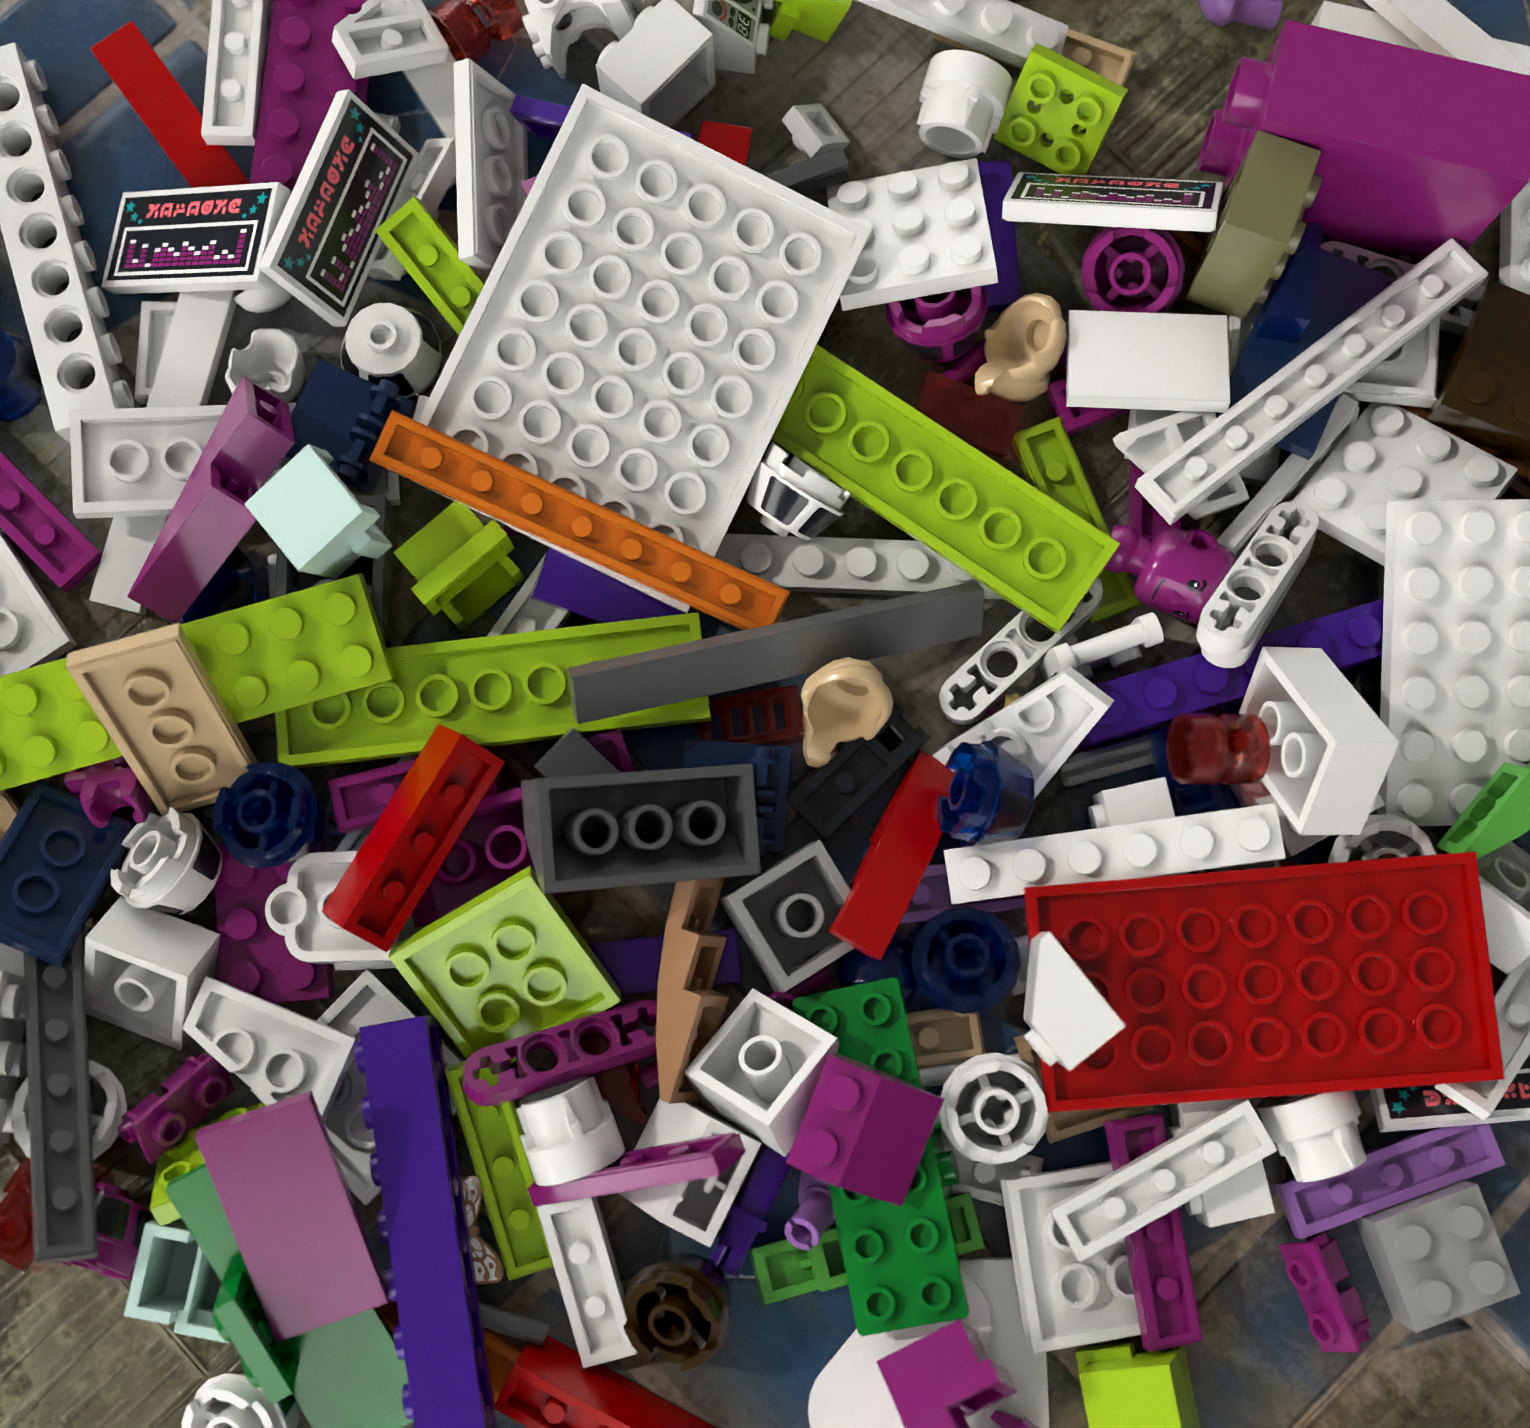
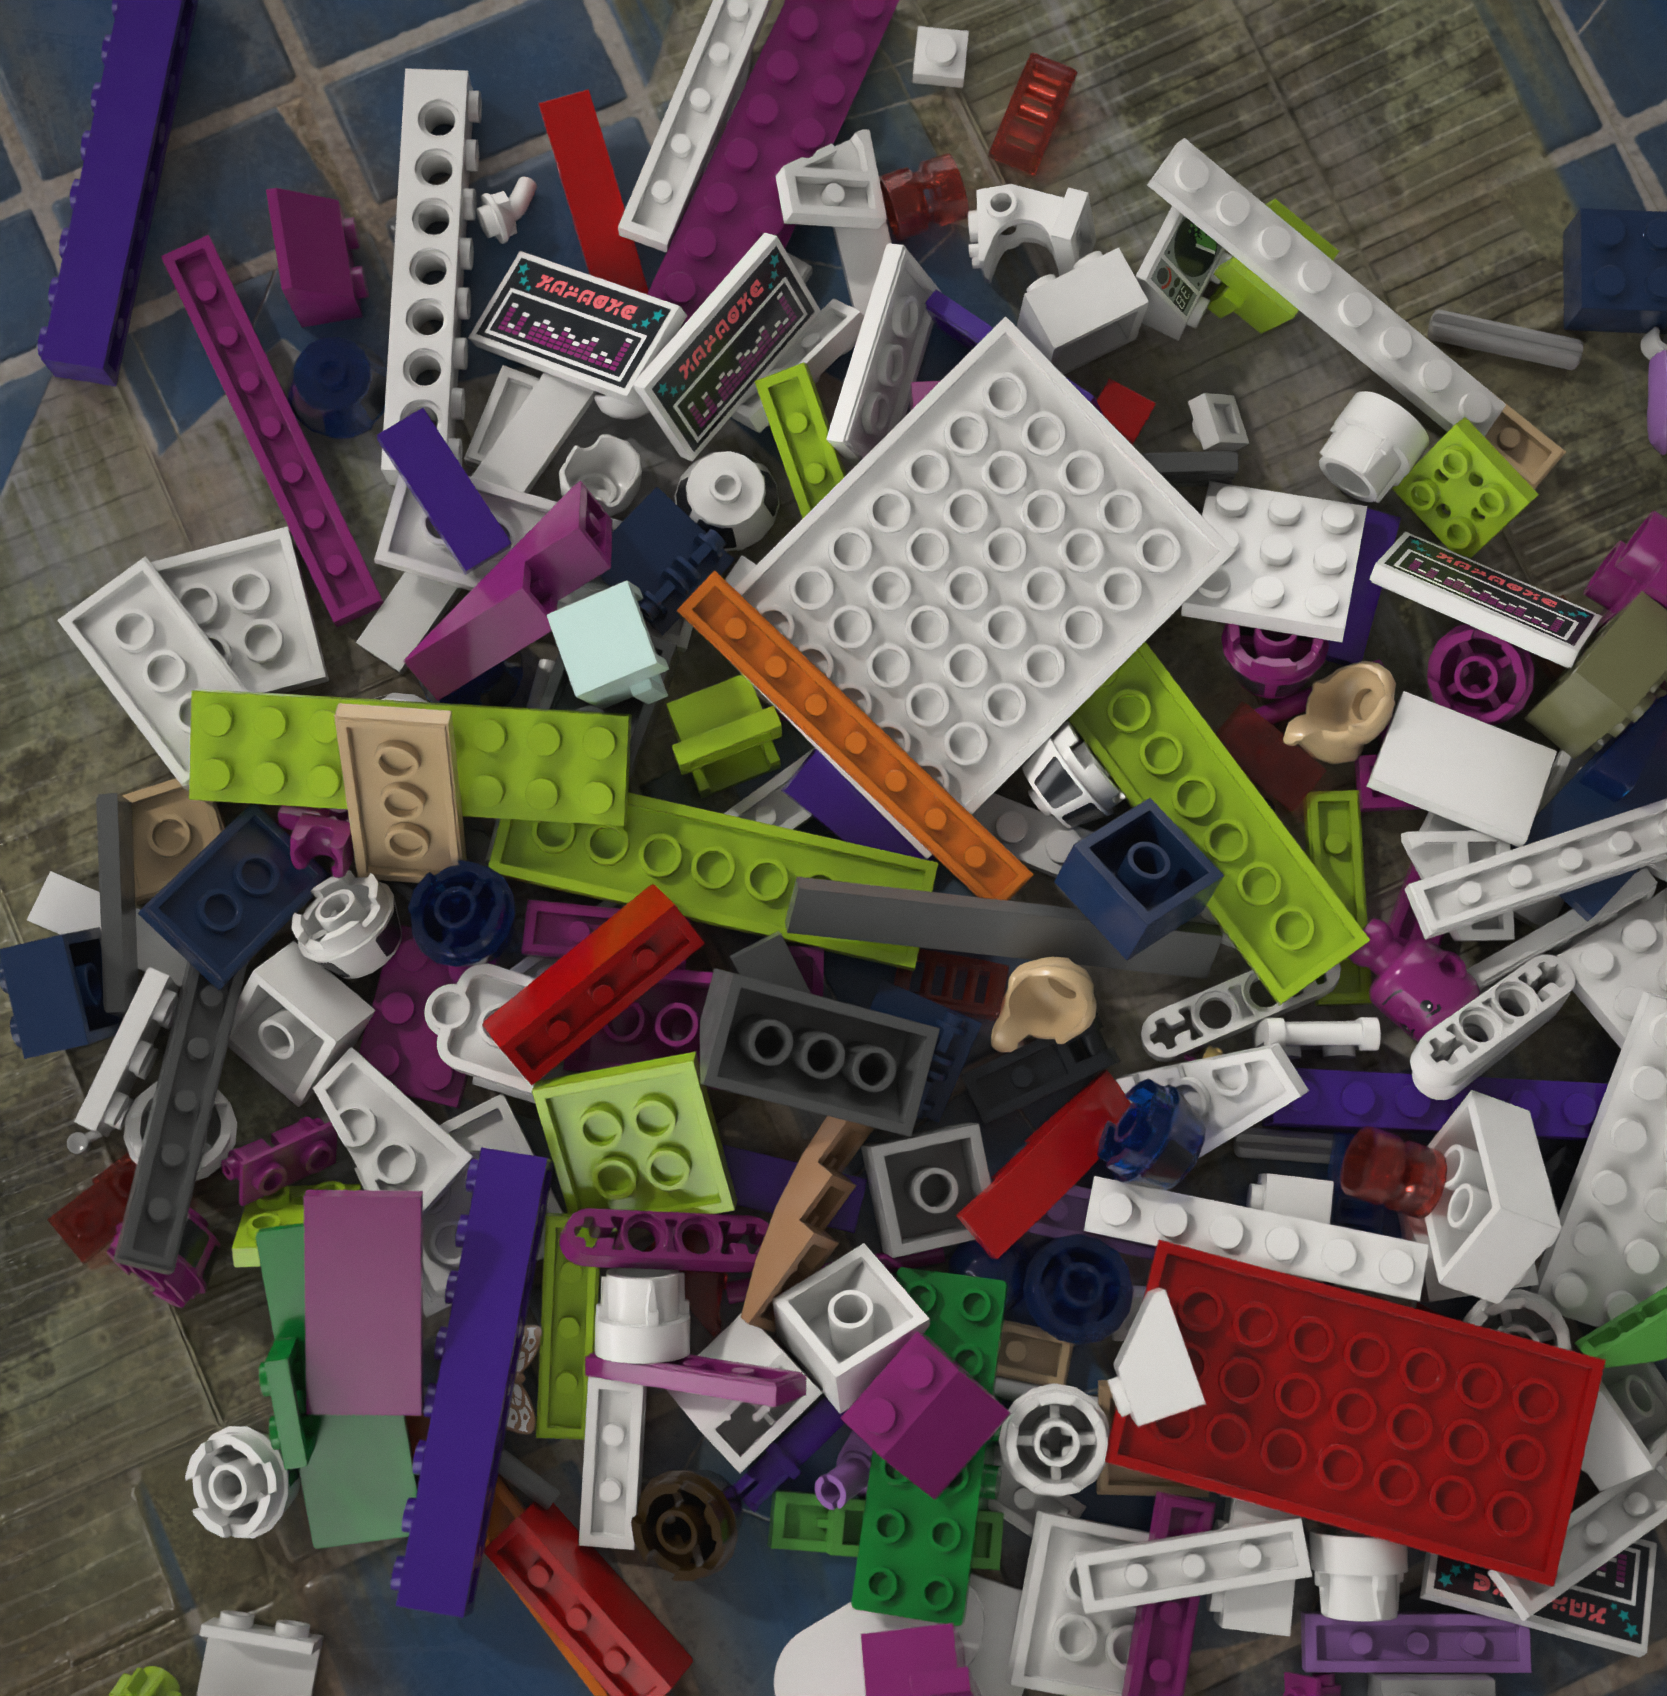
camera: 15 degrees right, 0 degrees up
light aqua plate [124,1218,232,1344] -> none
none -> dark purple tile [377,407,512,575]
none -> white plate [476,177,537,244]
none -> dark blue brick [1054,798,1224,961]

